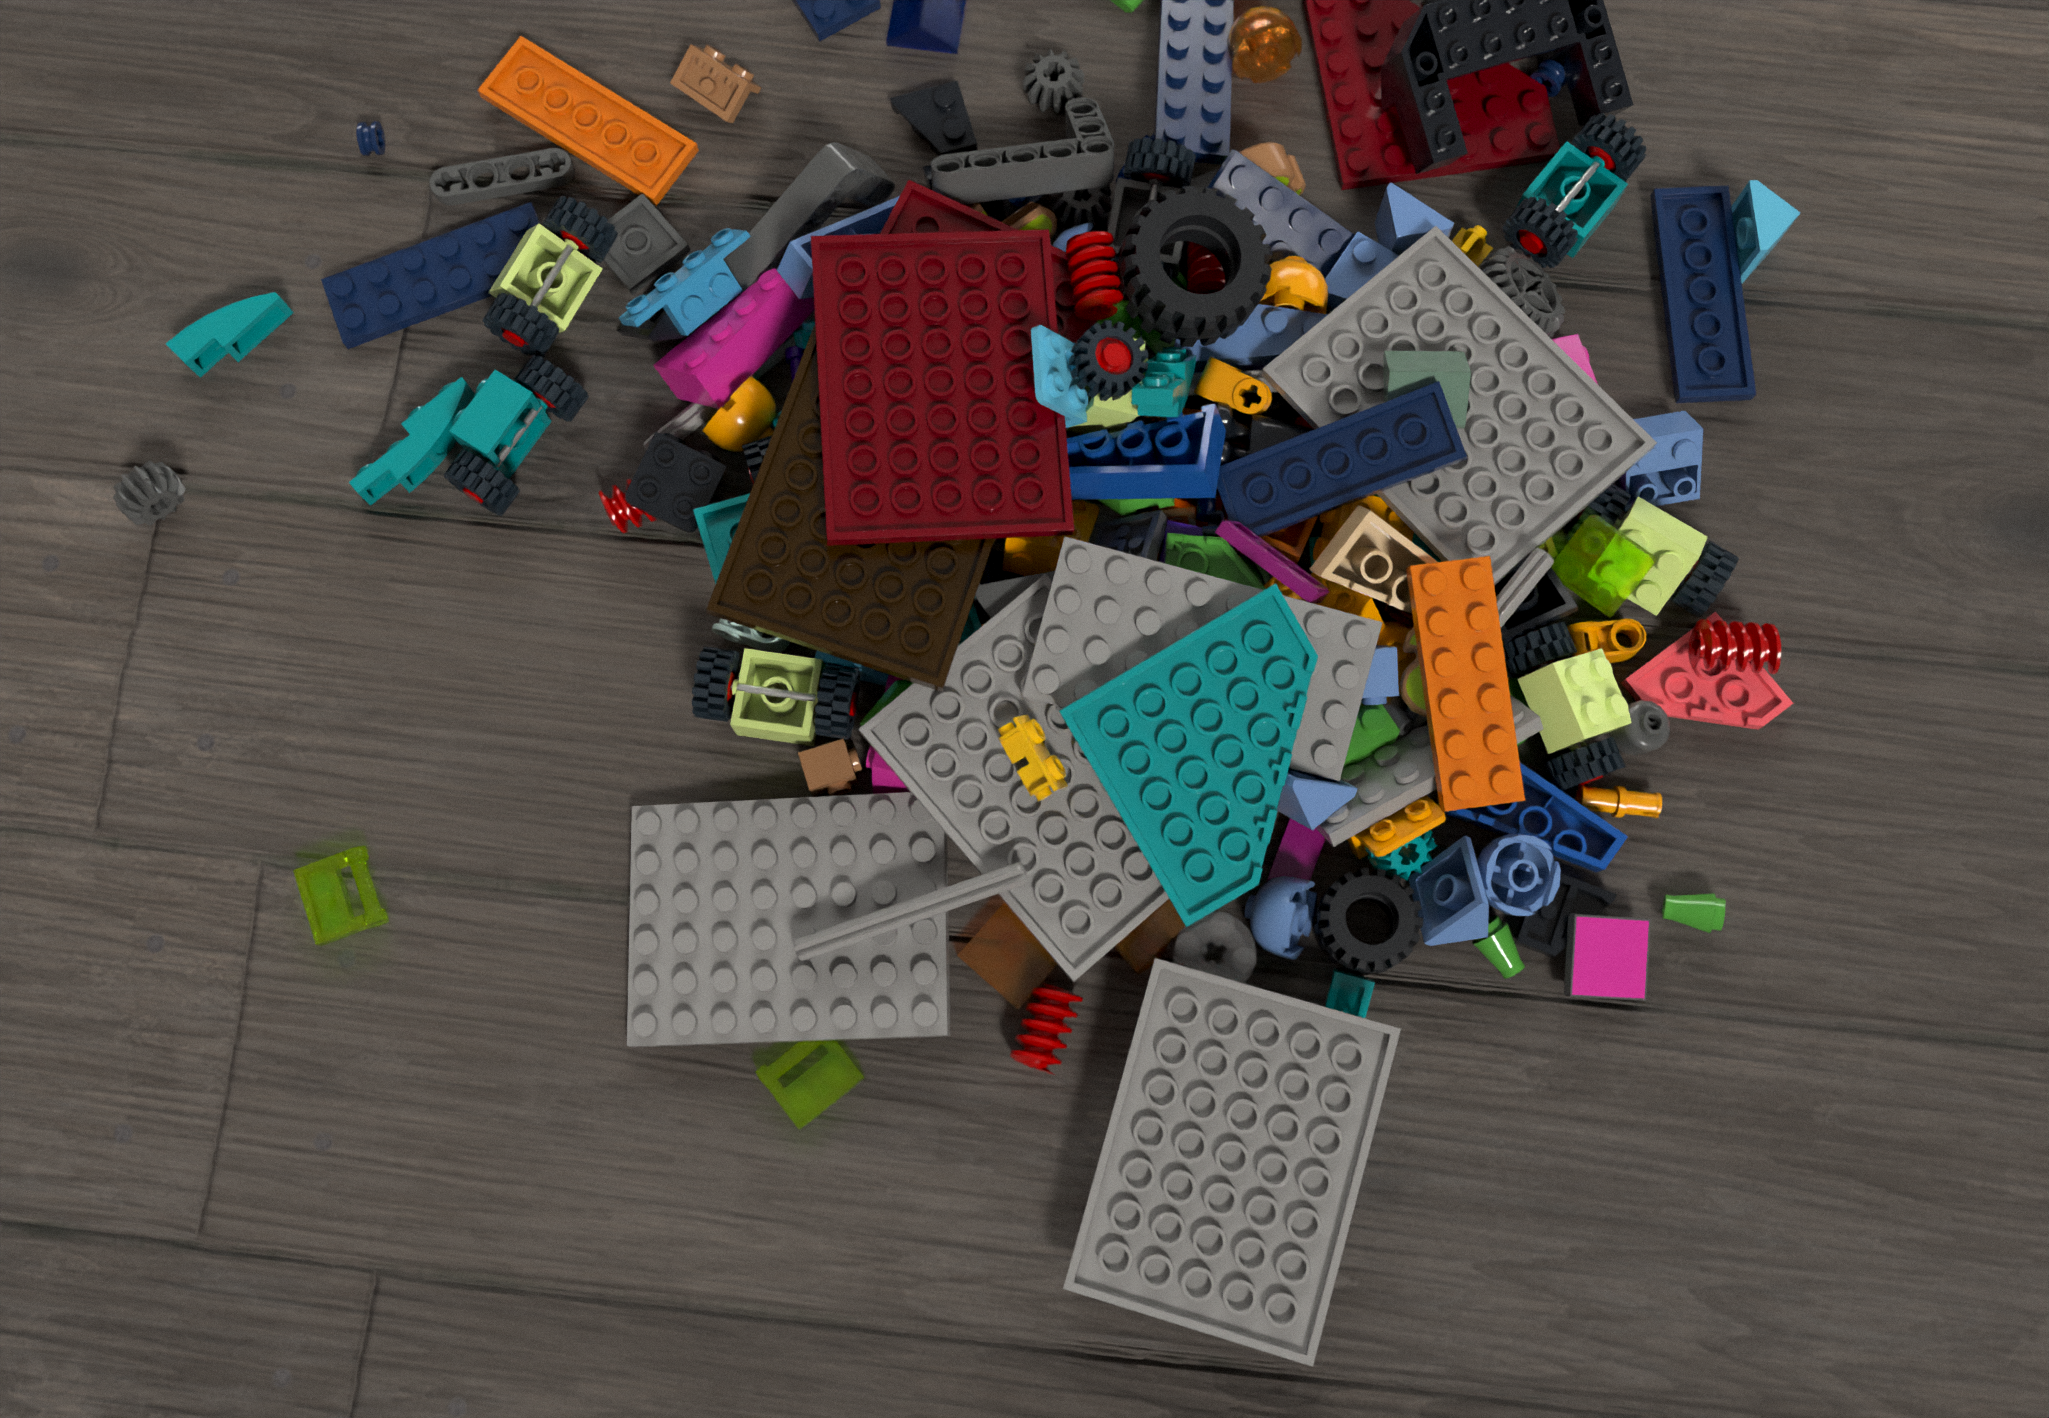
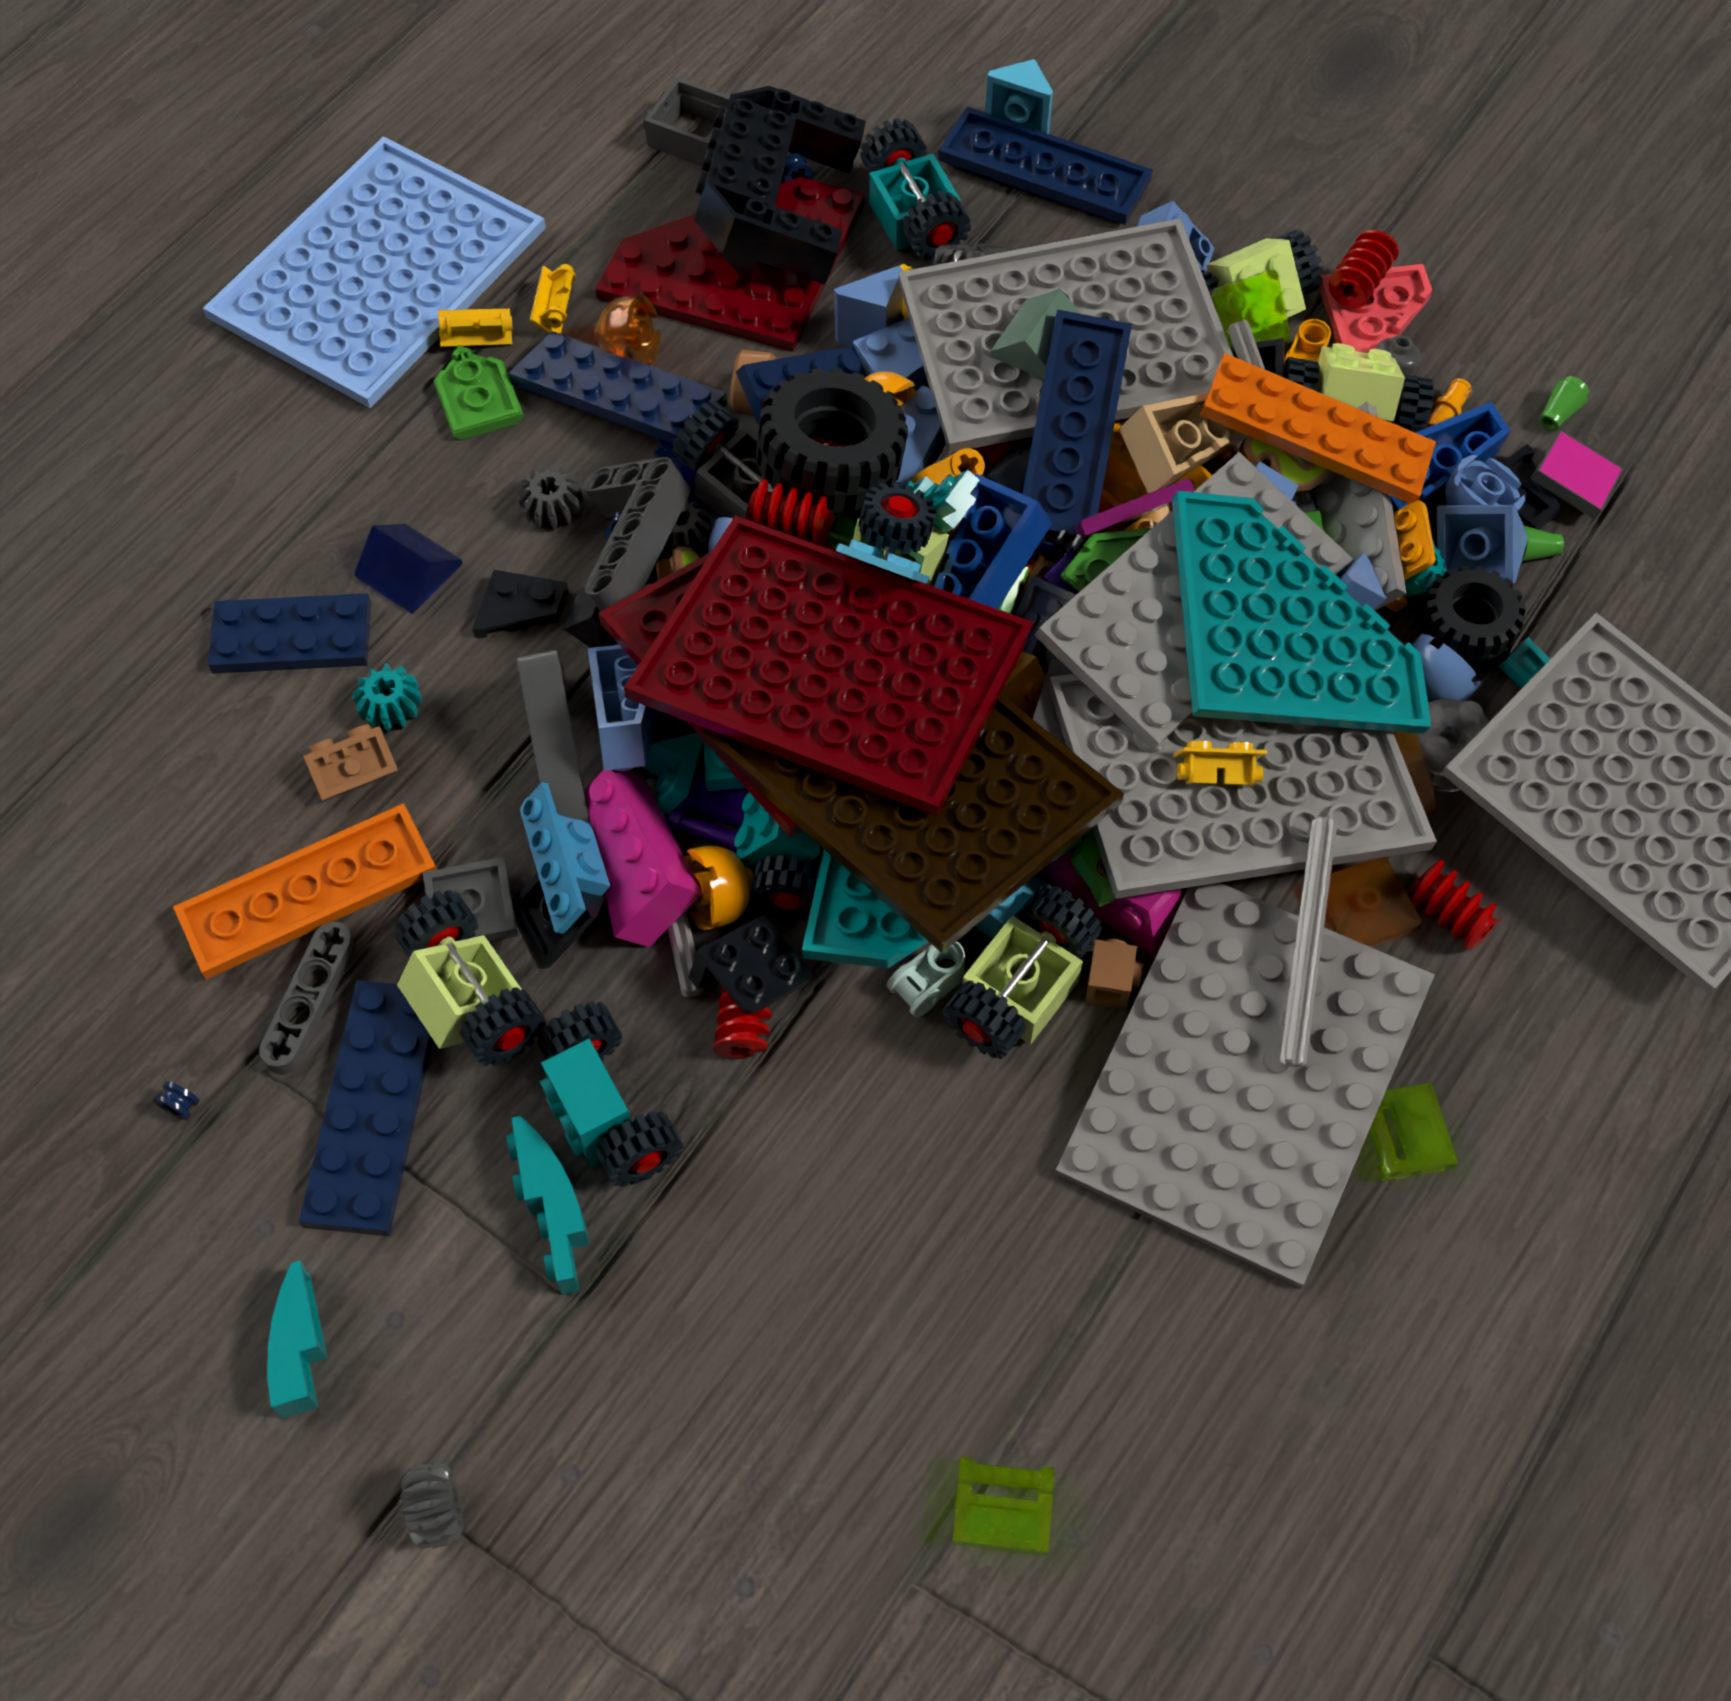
camera: 65 degrees left, 15 degrees down
none -> teal gear [353,663,422,732]

